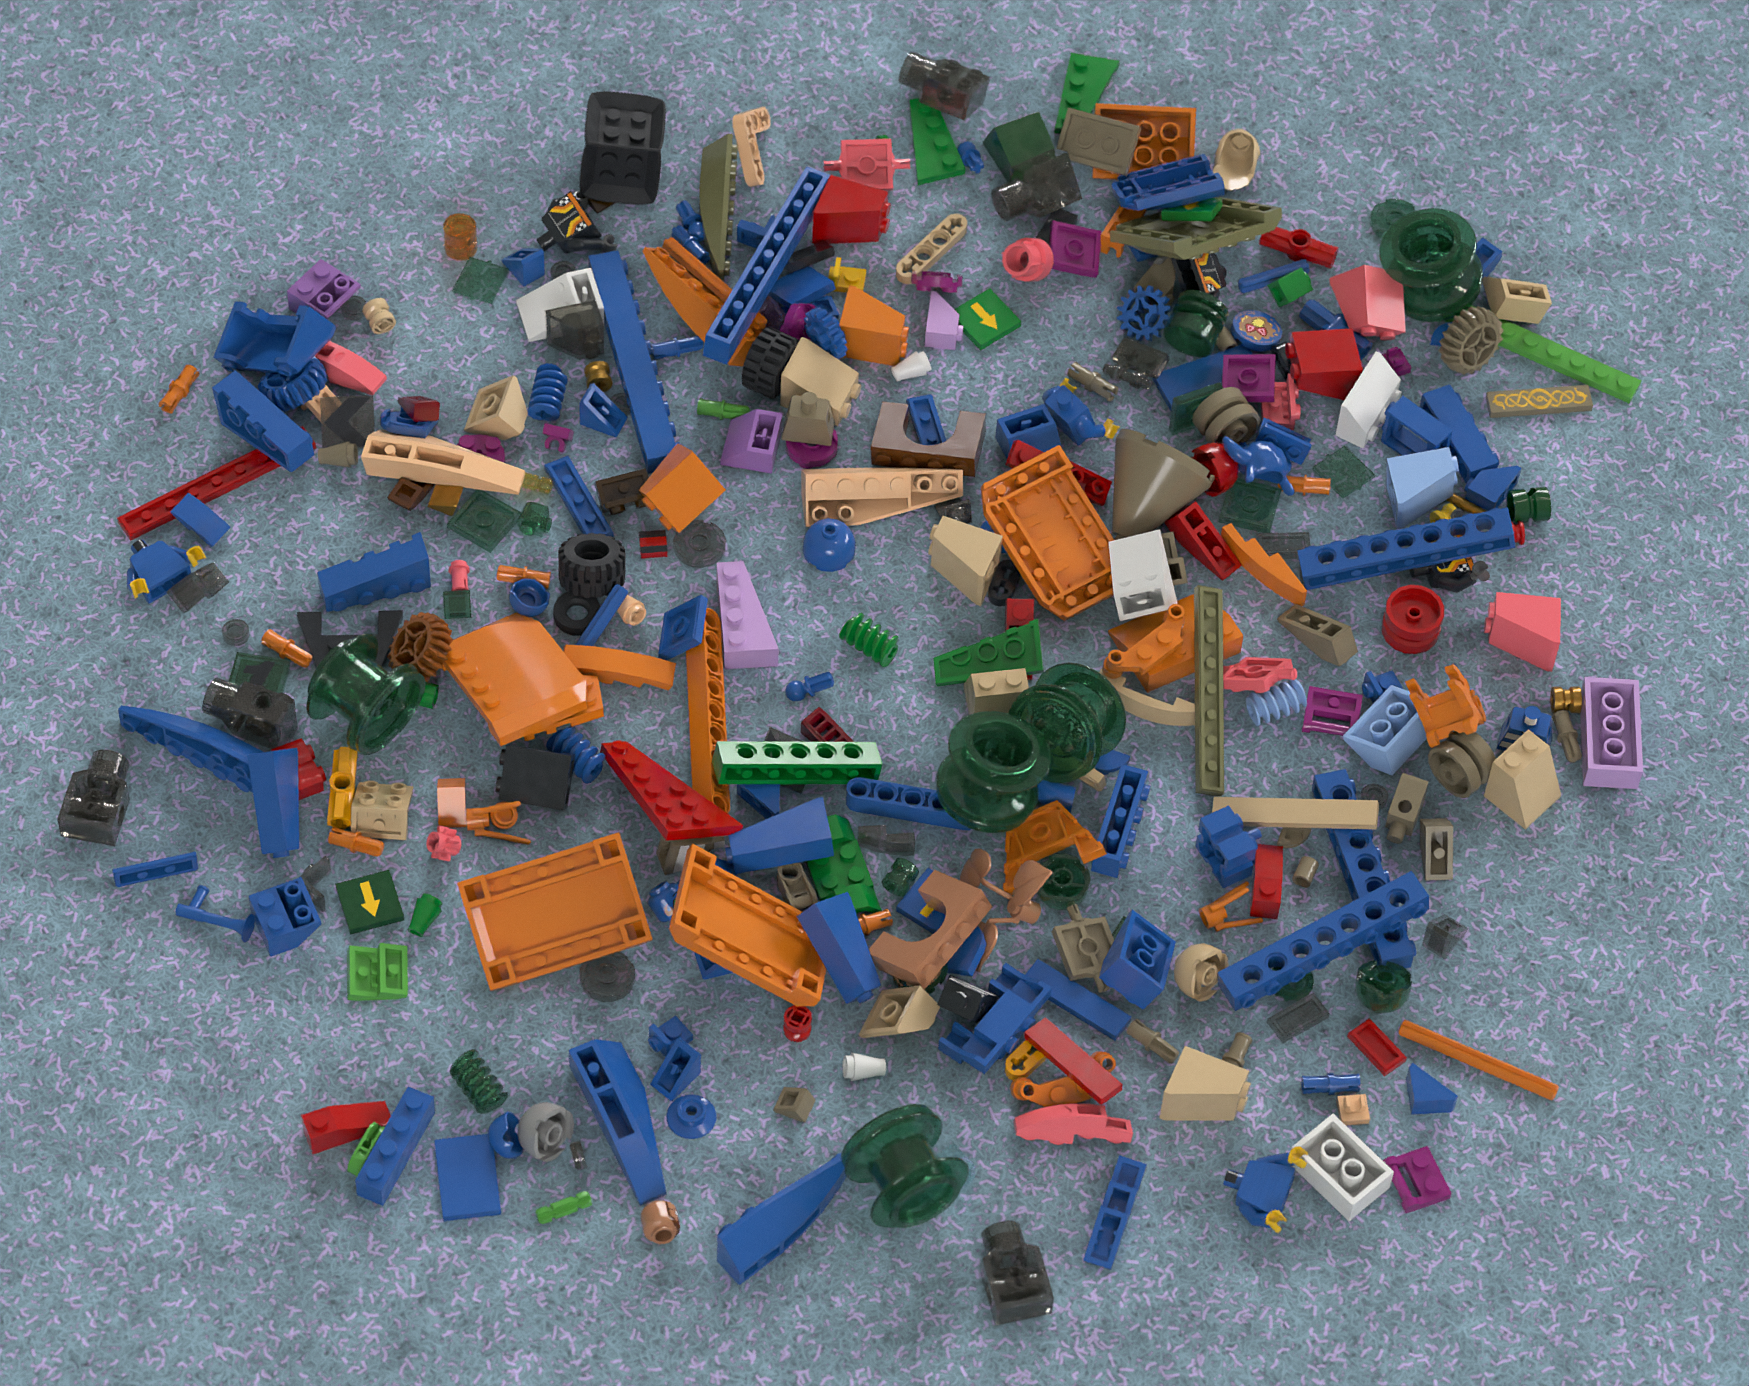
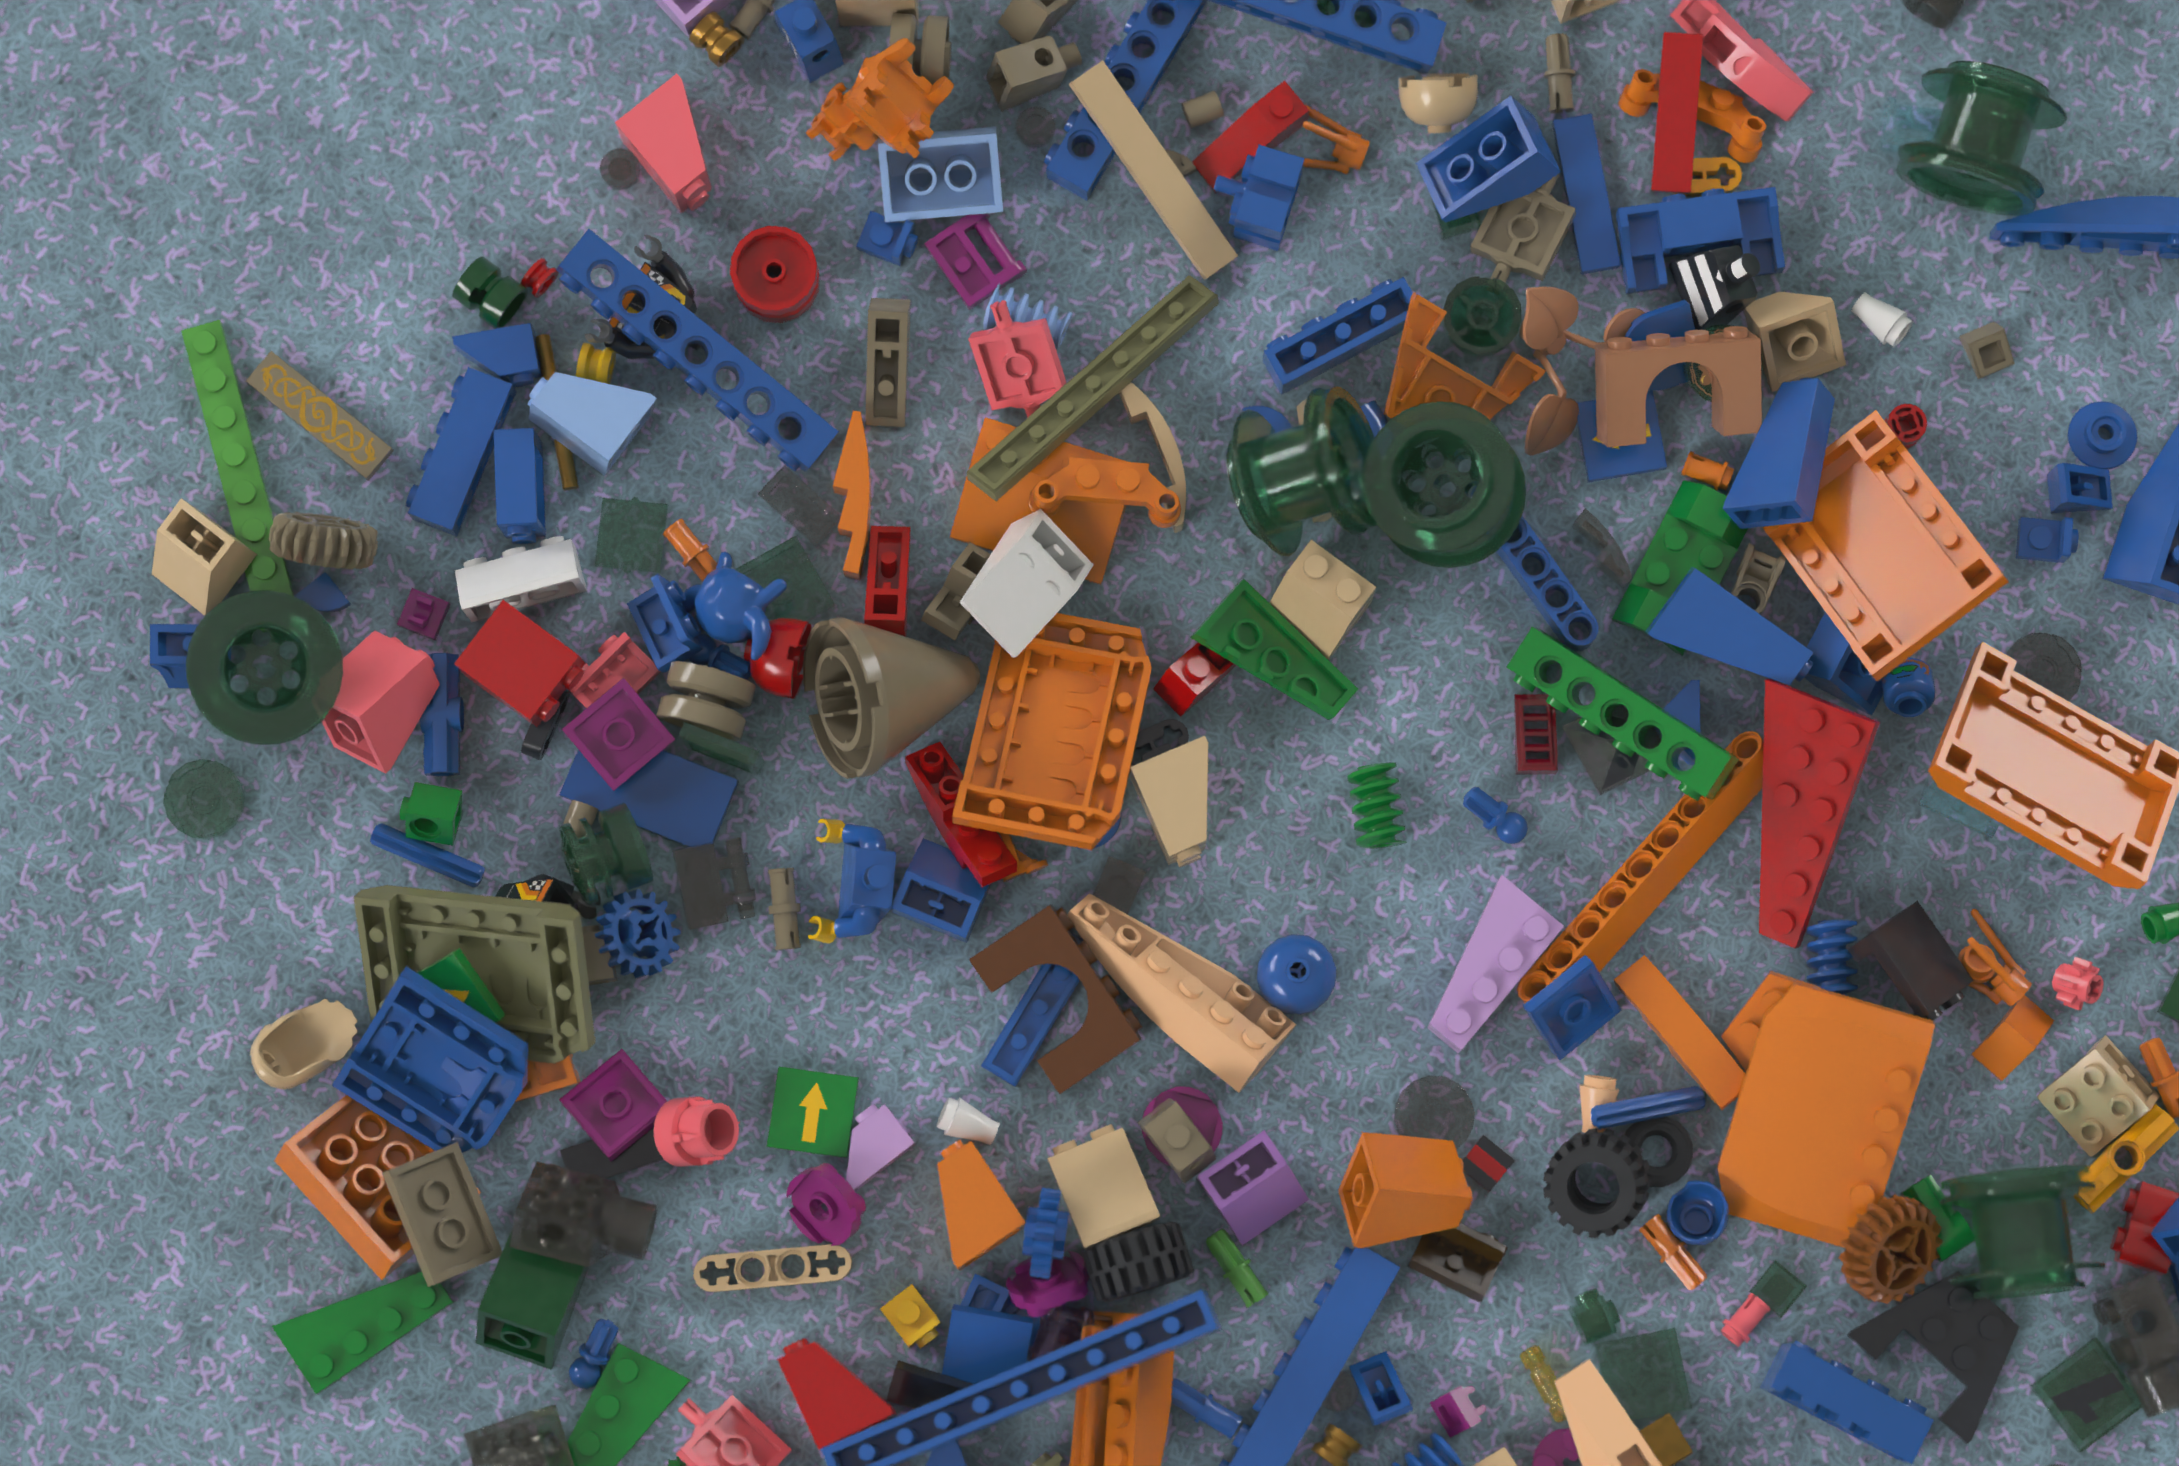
camera: 130 degrees left, 25 degrees up
orange axle [261,629,313,668] -> none
blue tile [544,456,614,537] -> none
clear green wheel [882,858,919,897] -> none
tile [1230,310,1282,352] -> none
red piece [1259,226,1339,269] -> none

